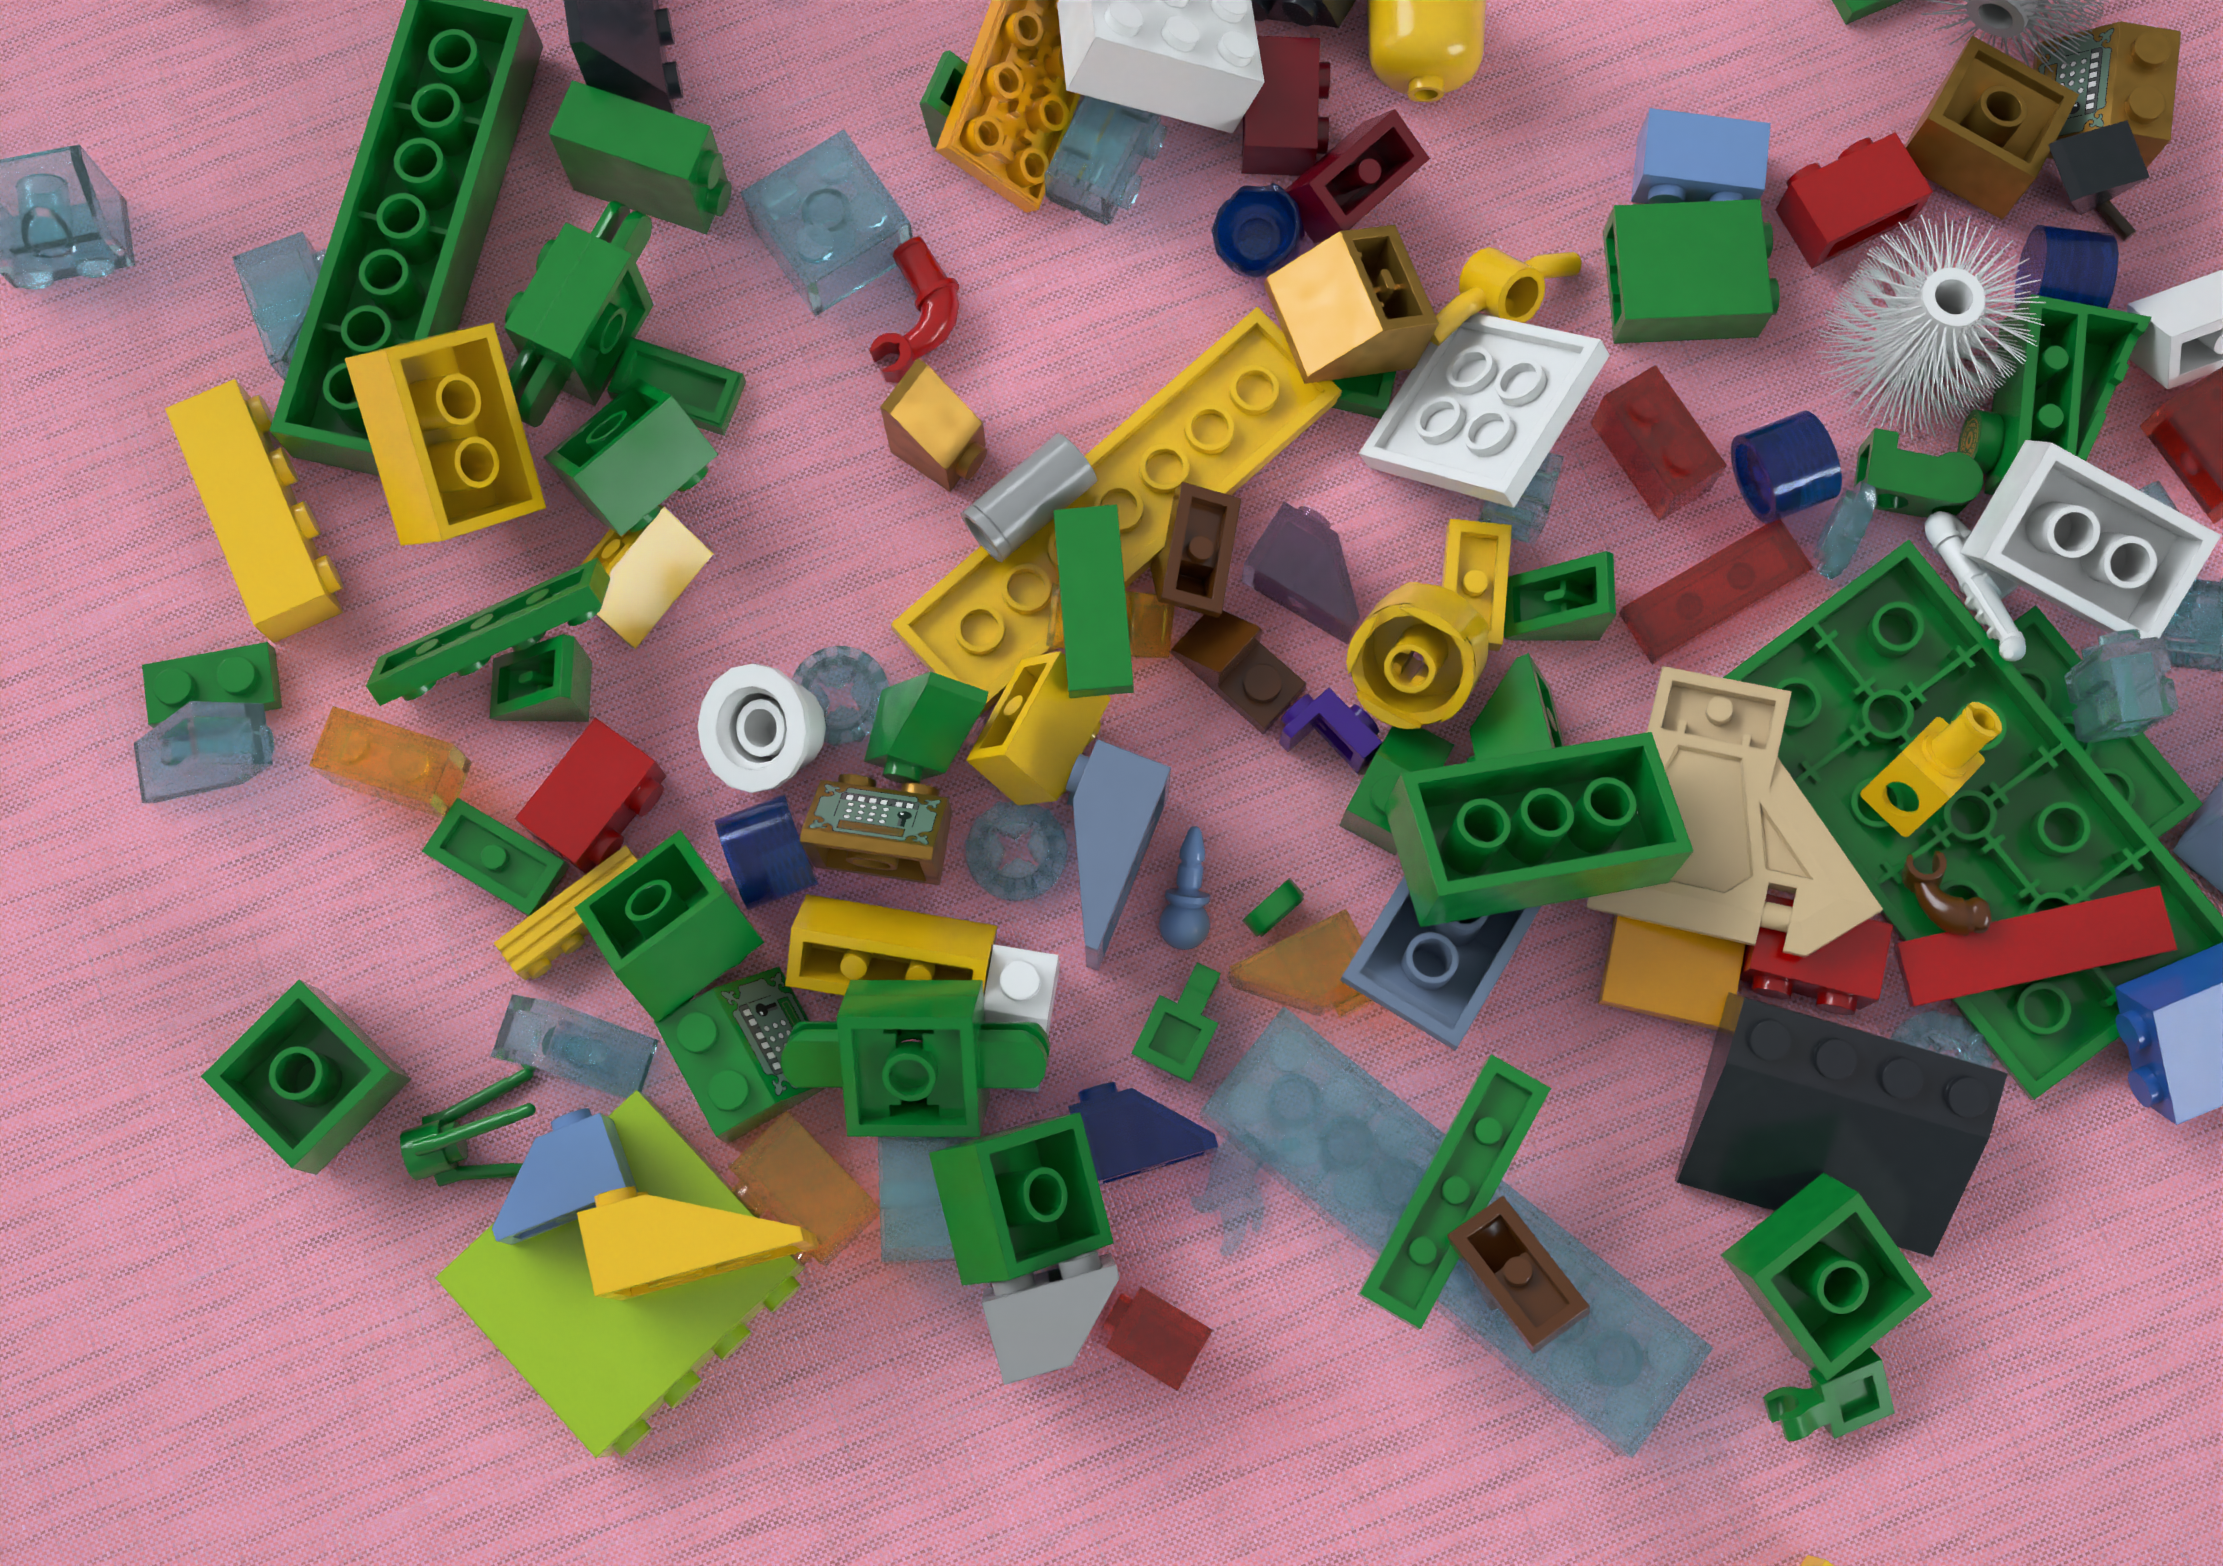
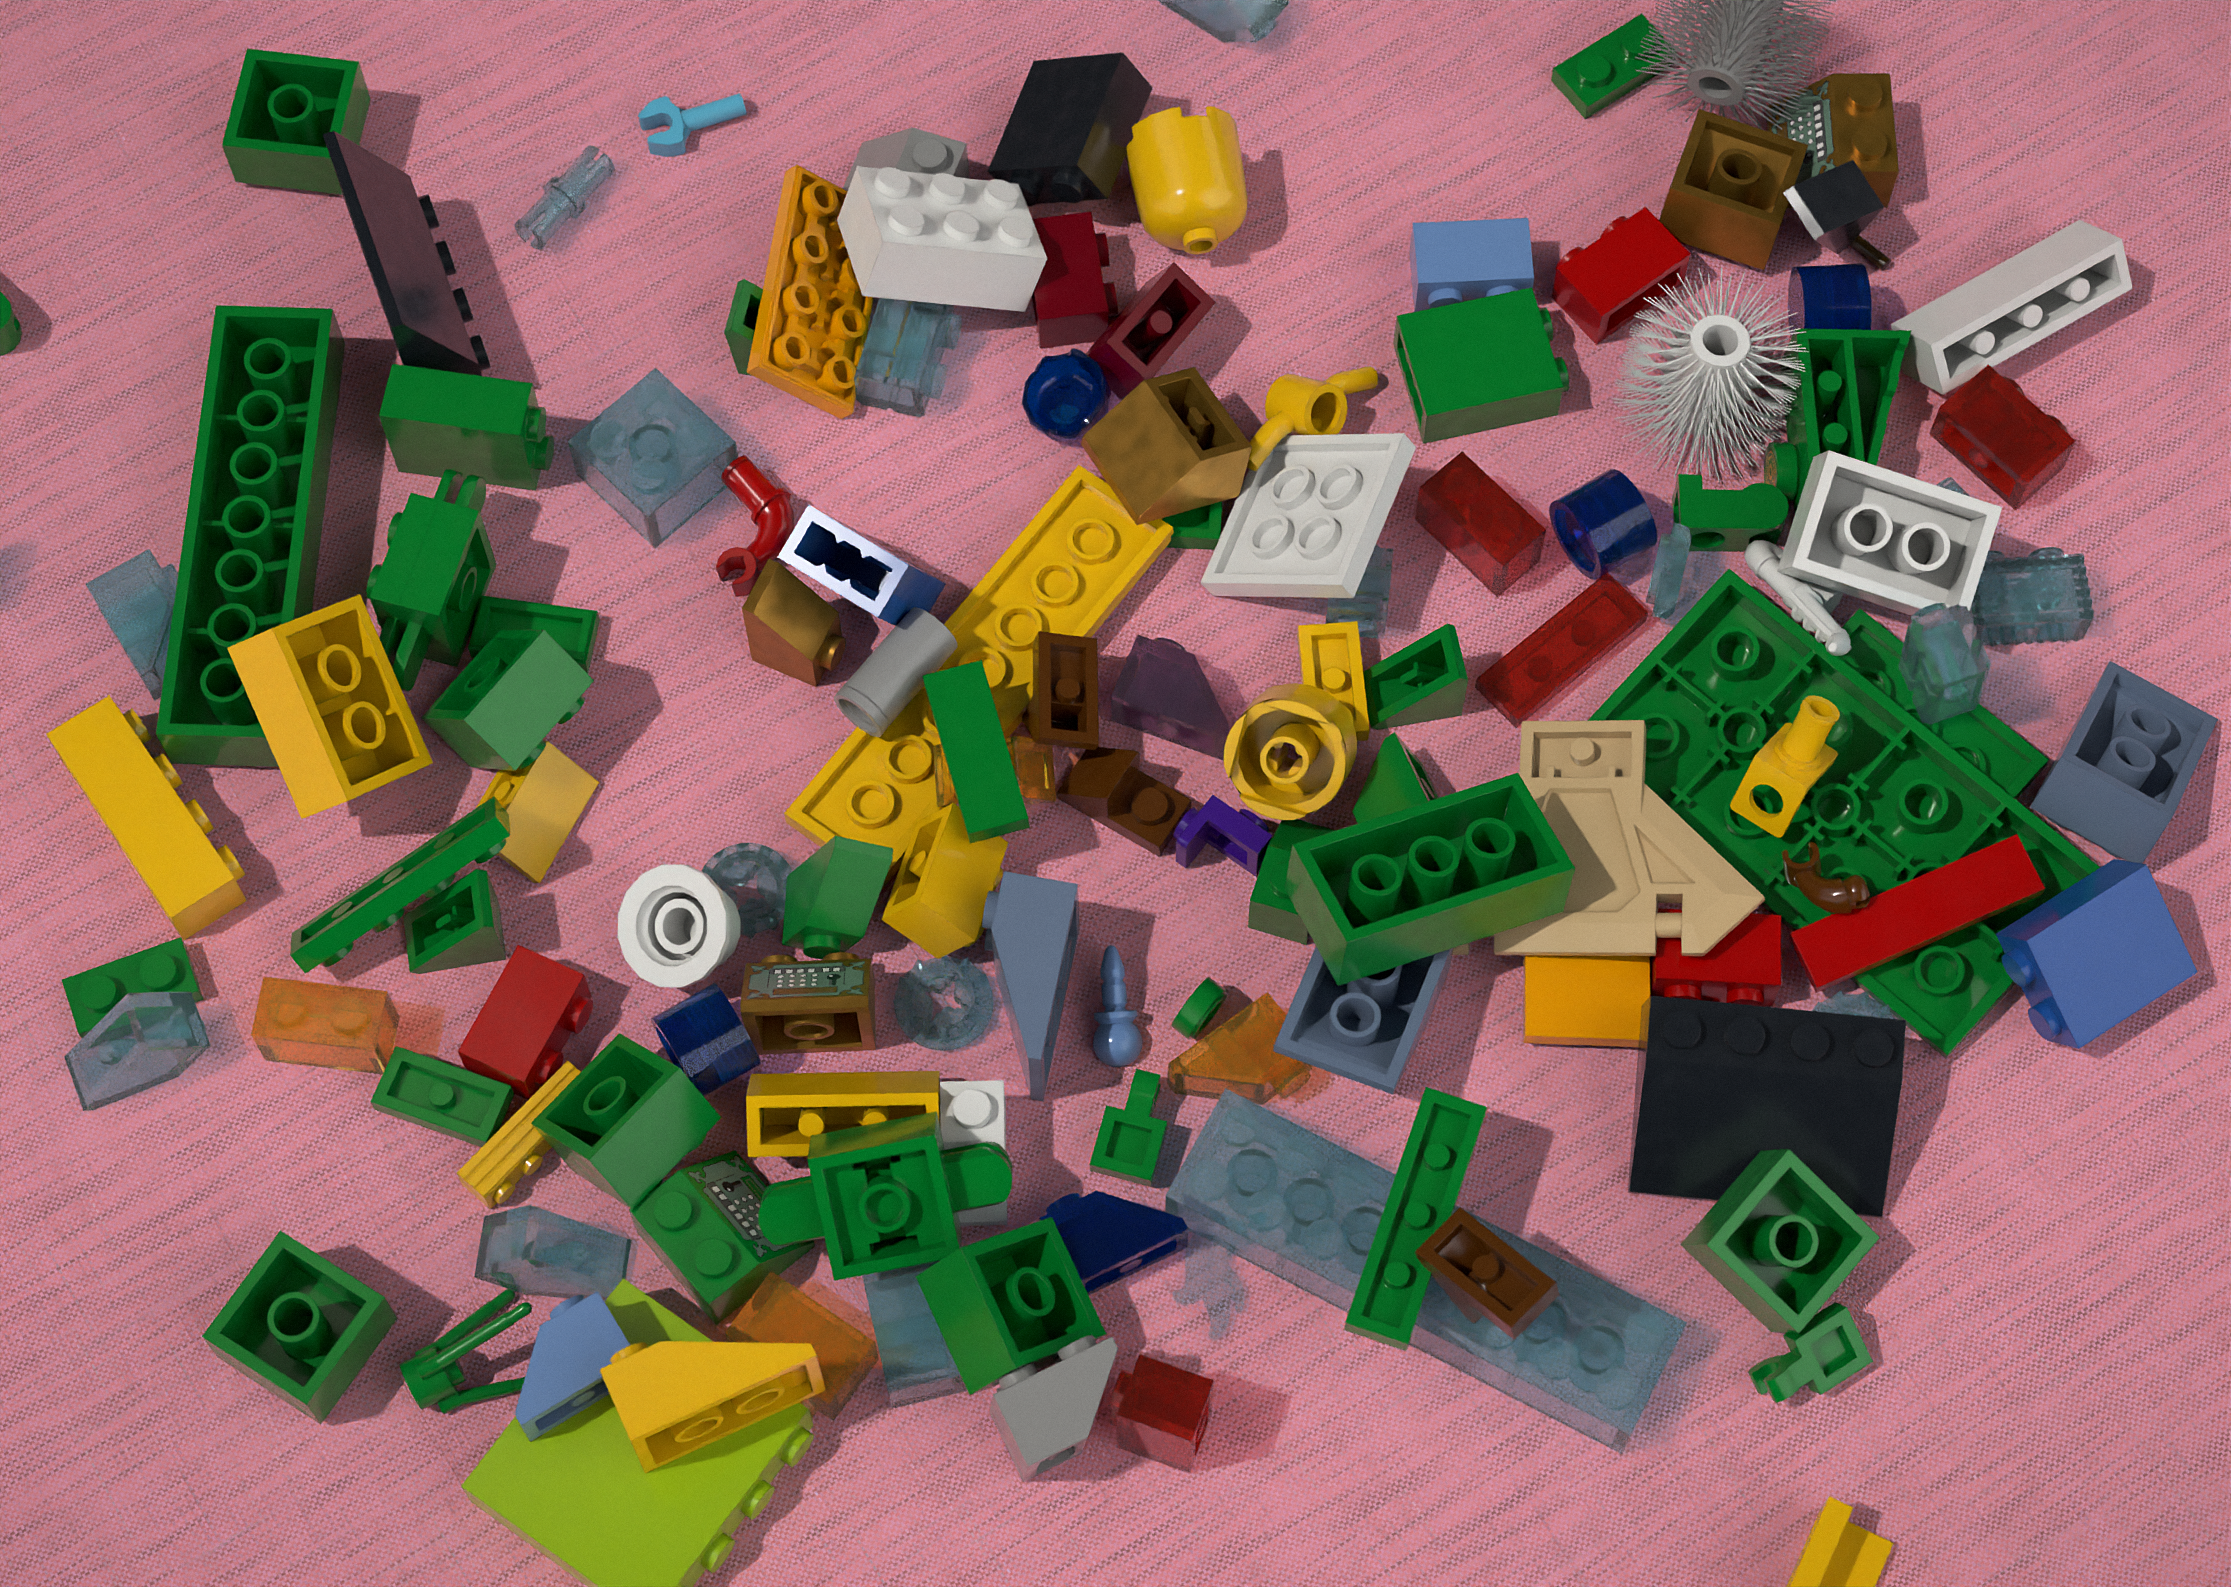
camera: 10 degrees left, 10 degrees down
none -> blue brick [778,504,946,626]

